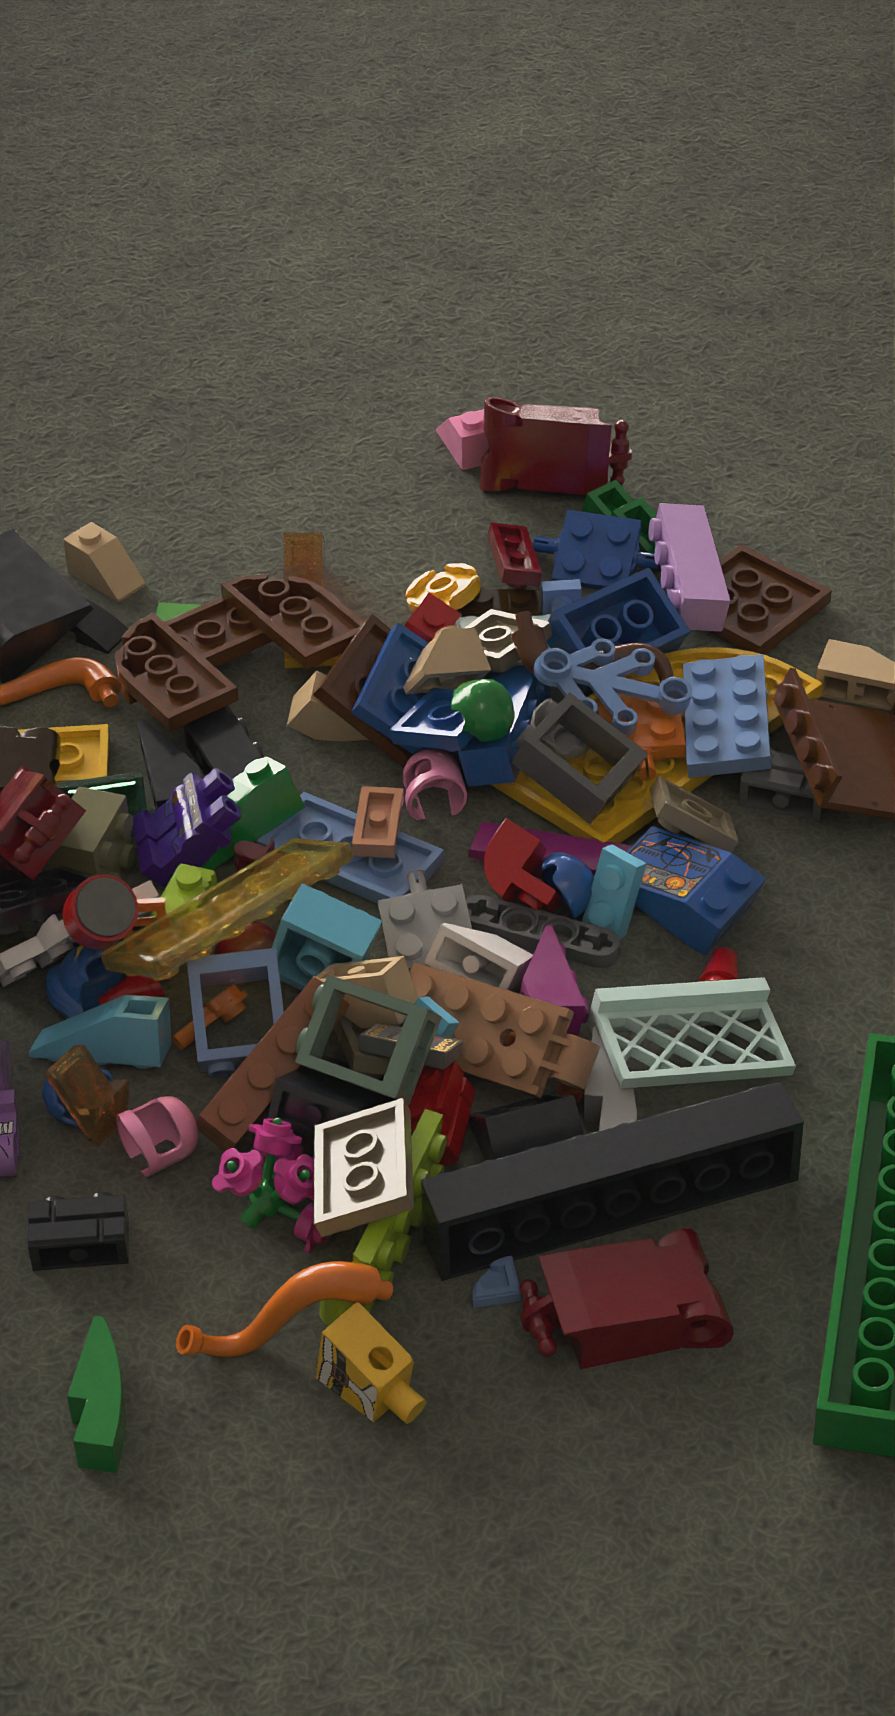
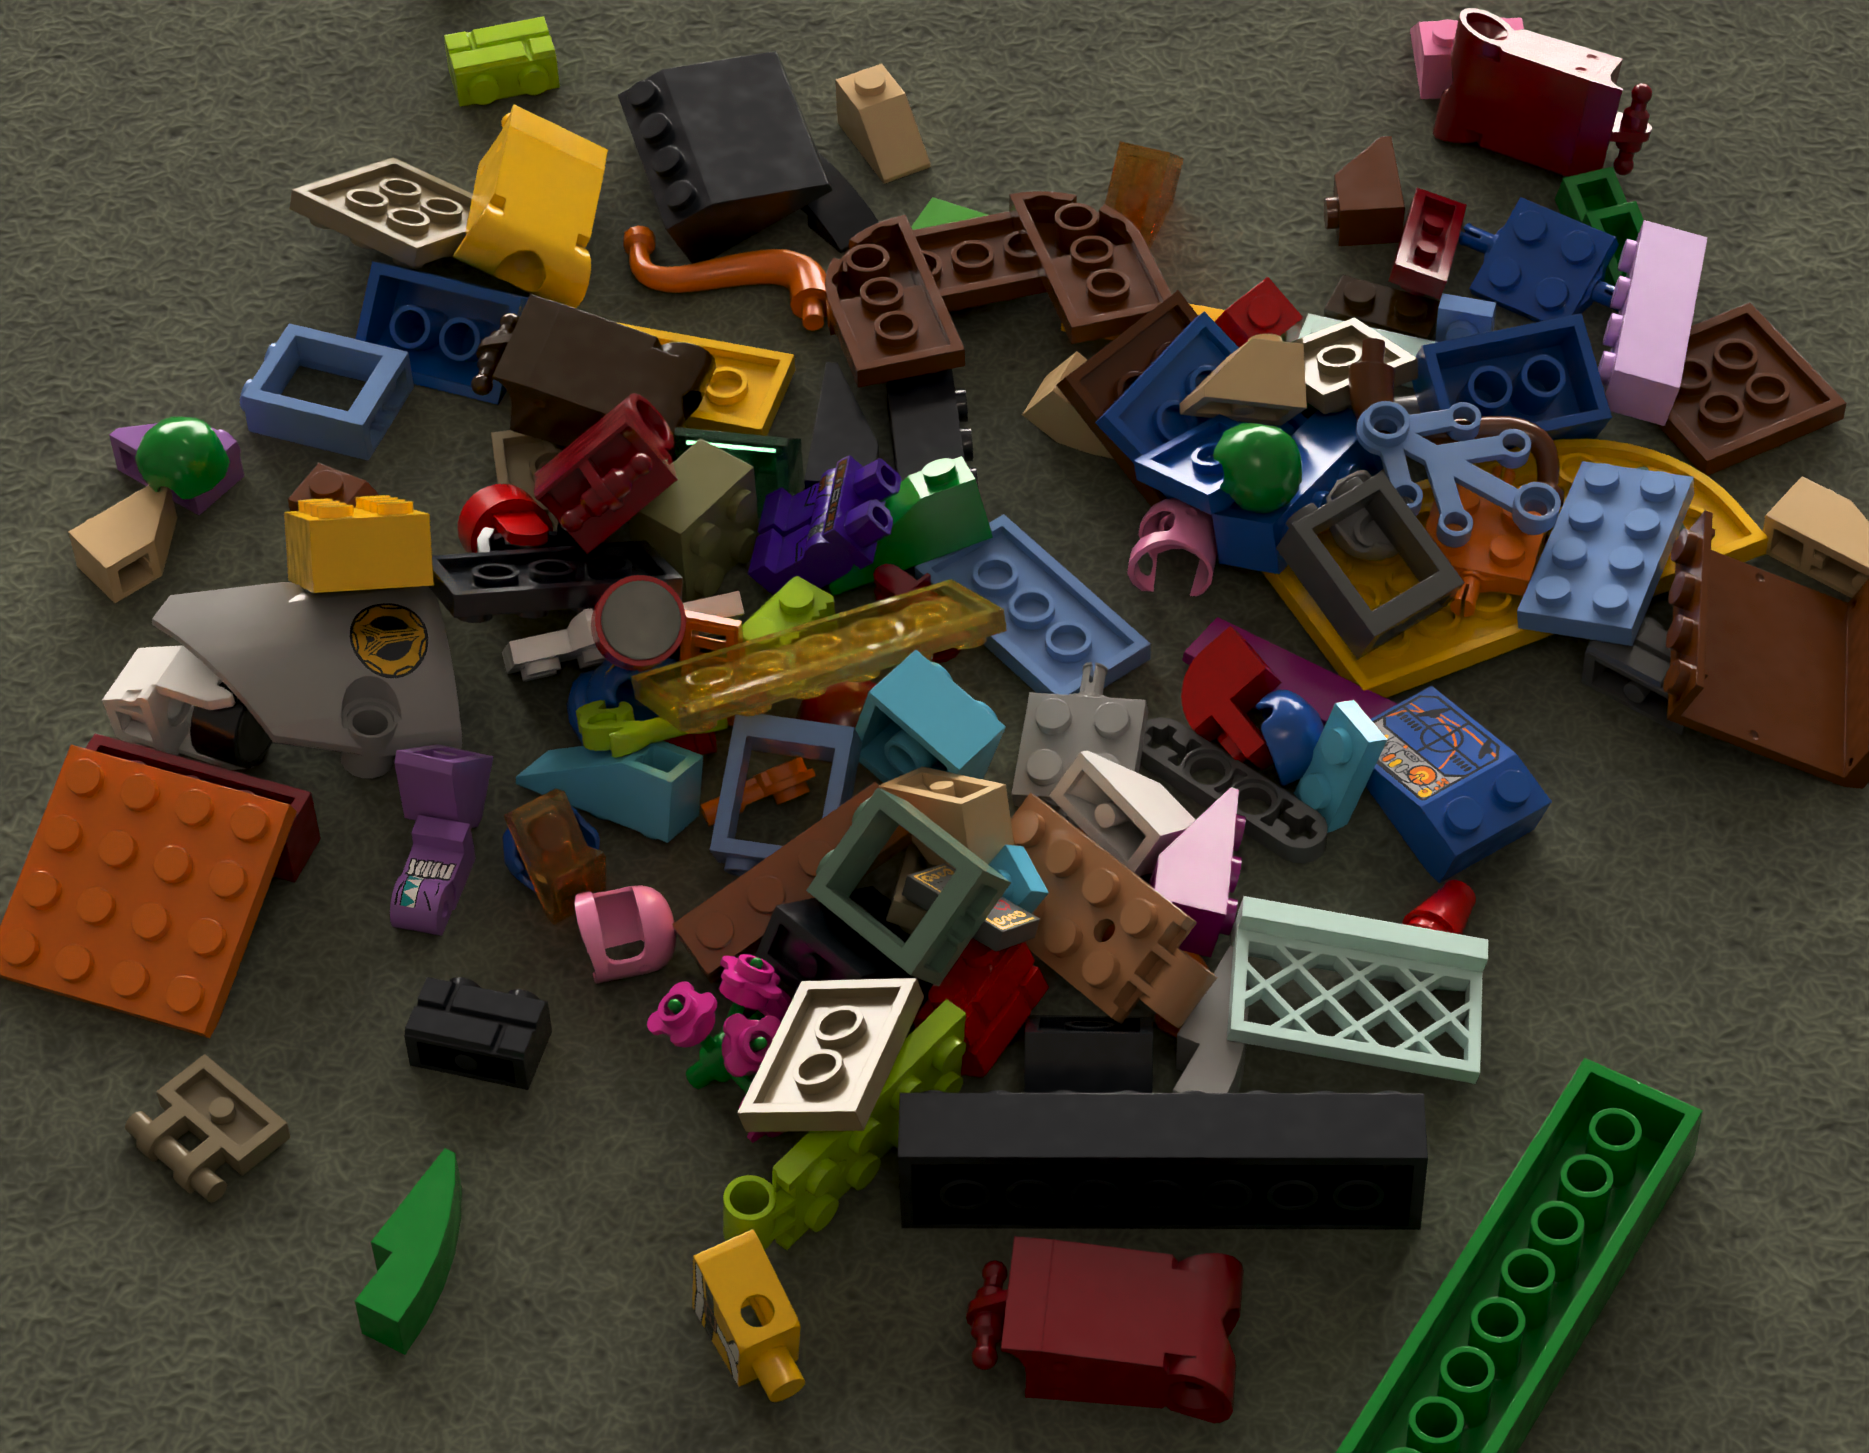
camera: 20 degrees right, 5 degrees up
orange animal [176,1261,393,1357] -> none
nougat plate [352,786,404,858] -> none
yellow tile [406,563,481,614] -> none
medium blue tile [472,1256,521,1308] -> none
dark tan plate [650,775,739,853] -> none
none -> lime helmet [576,674,733,758]
none -> reddish brown slope [1324,136,1405,246]

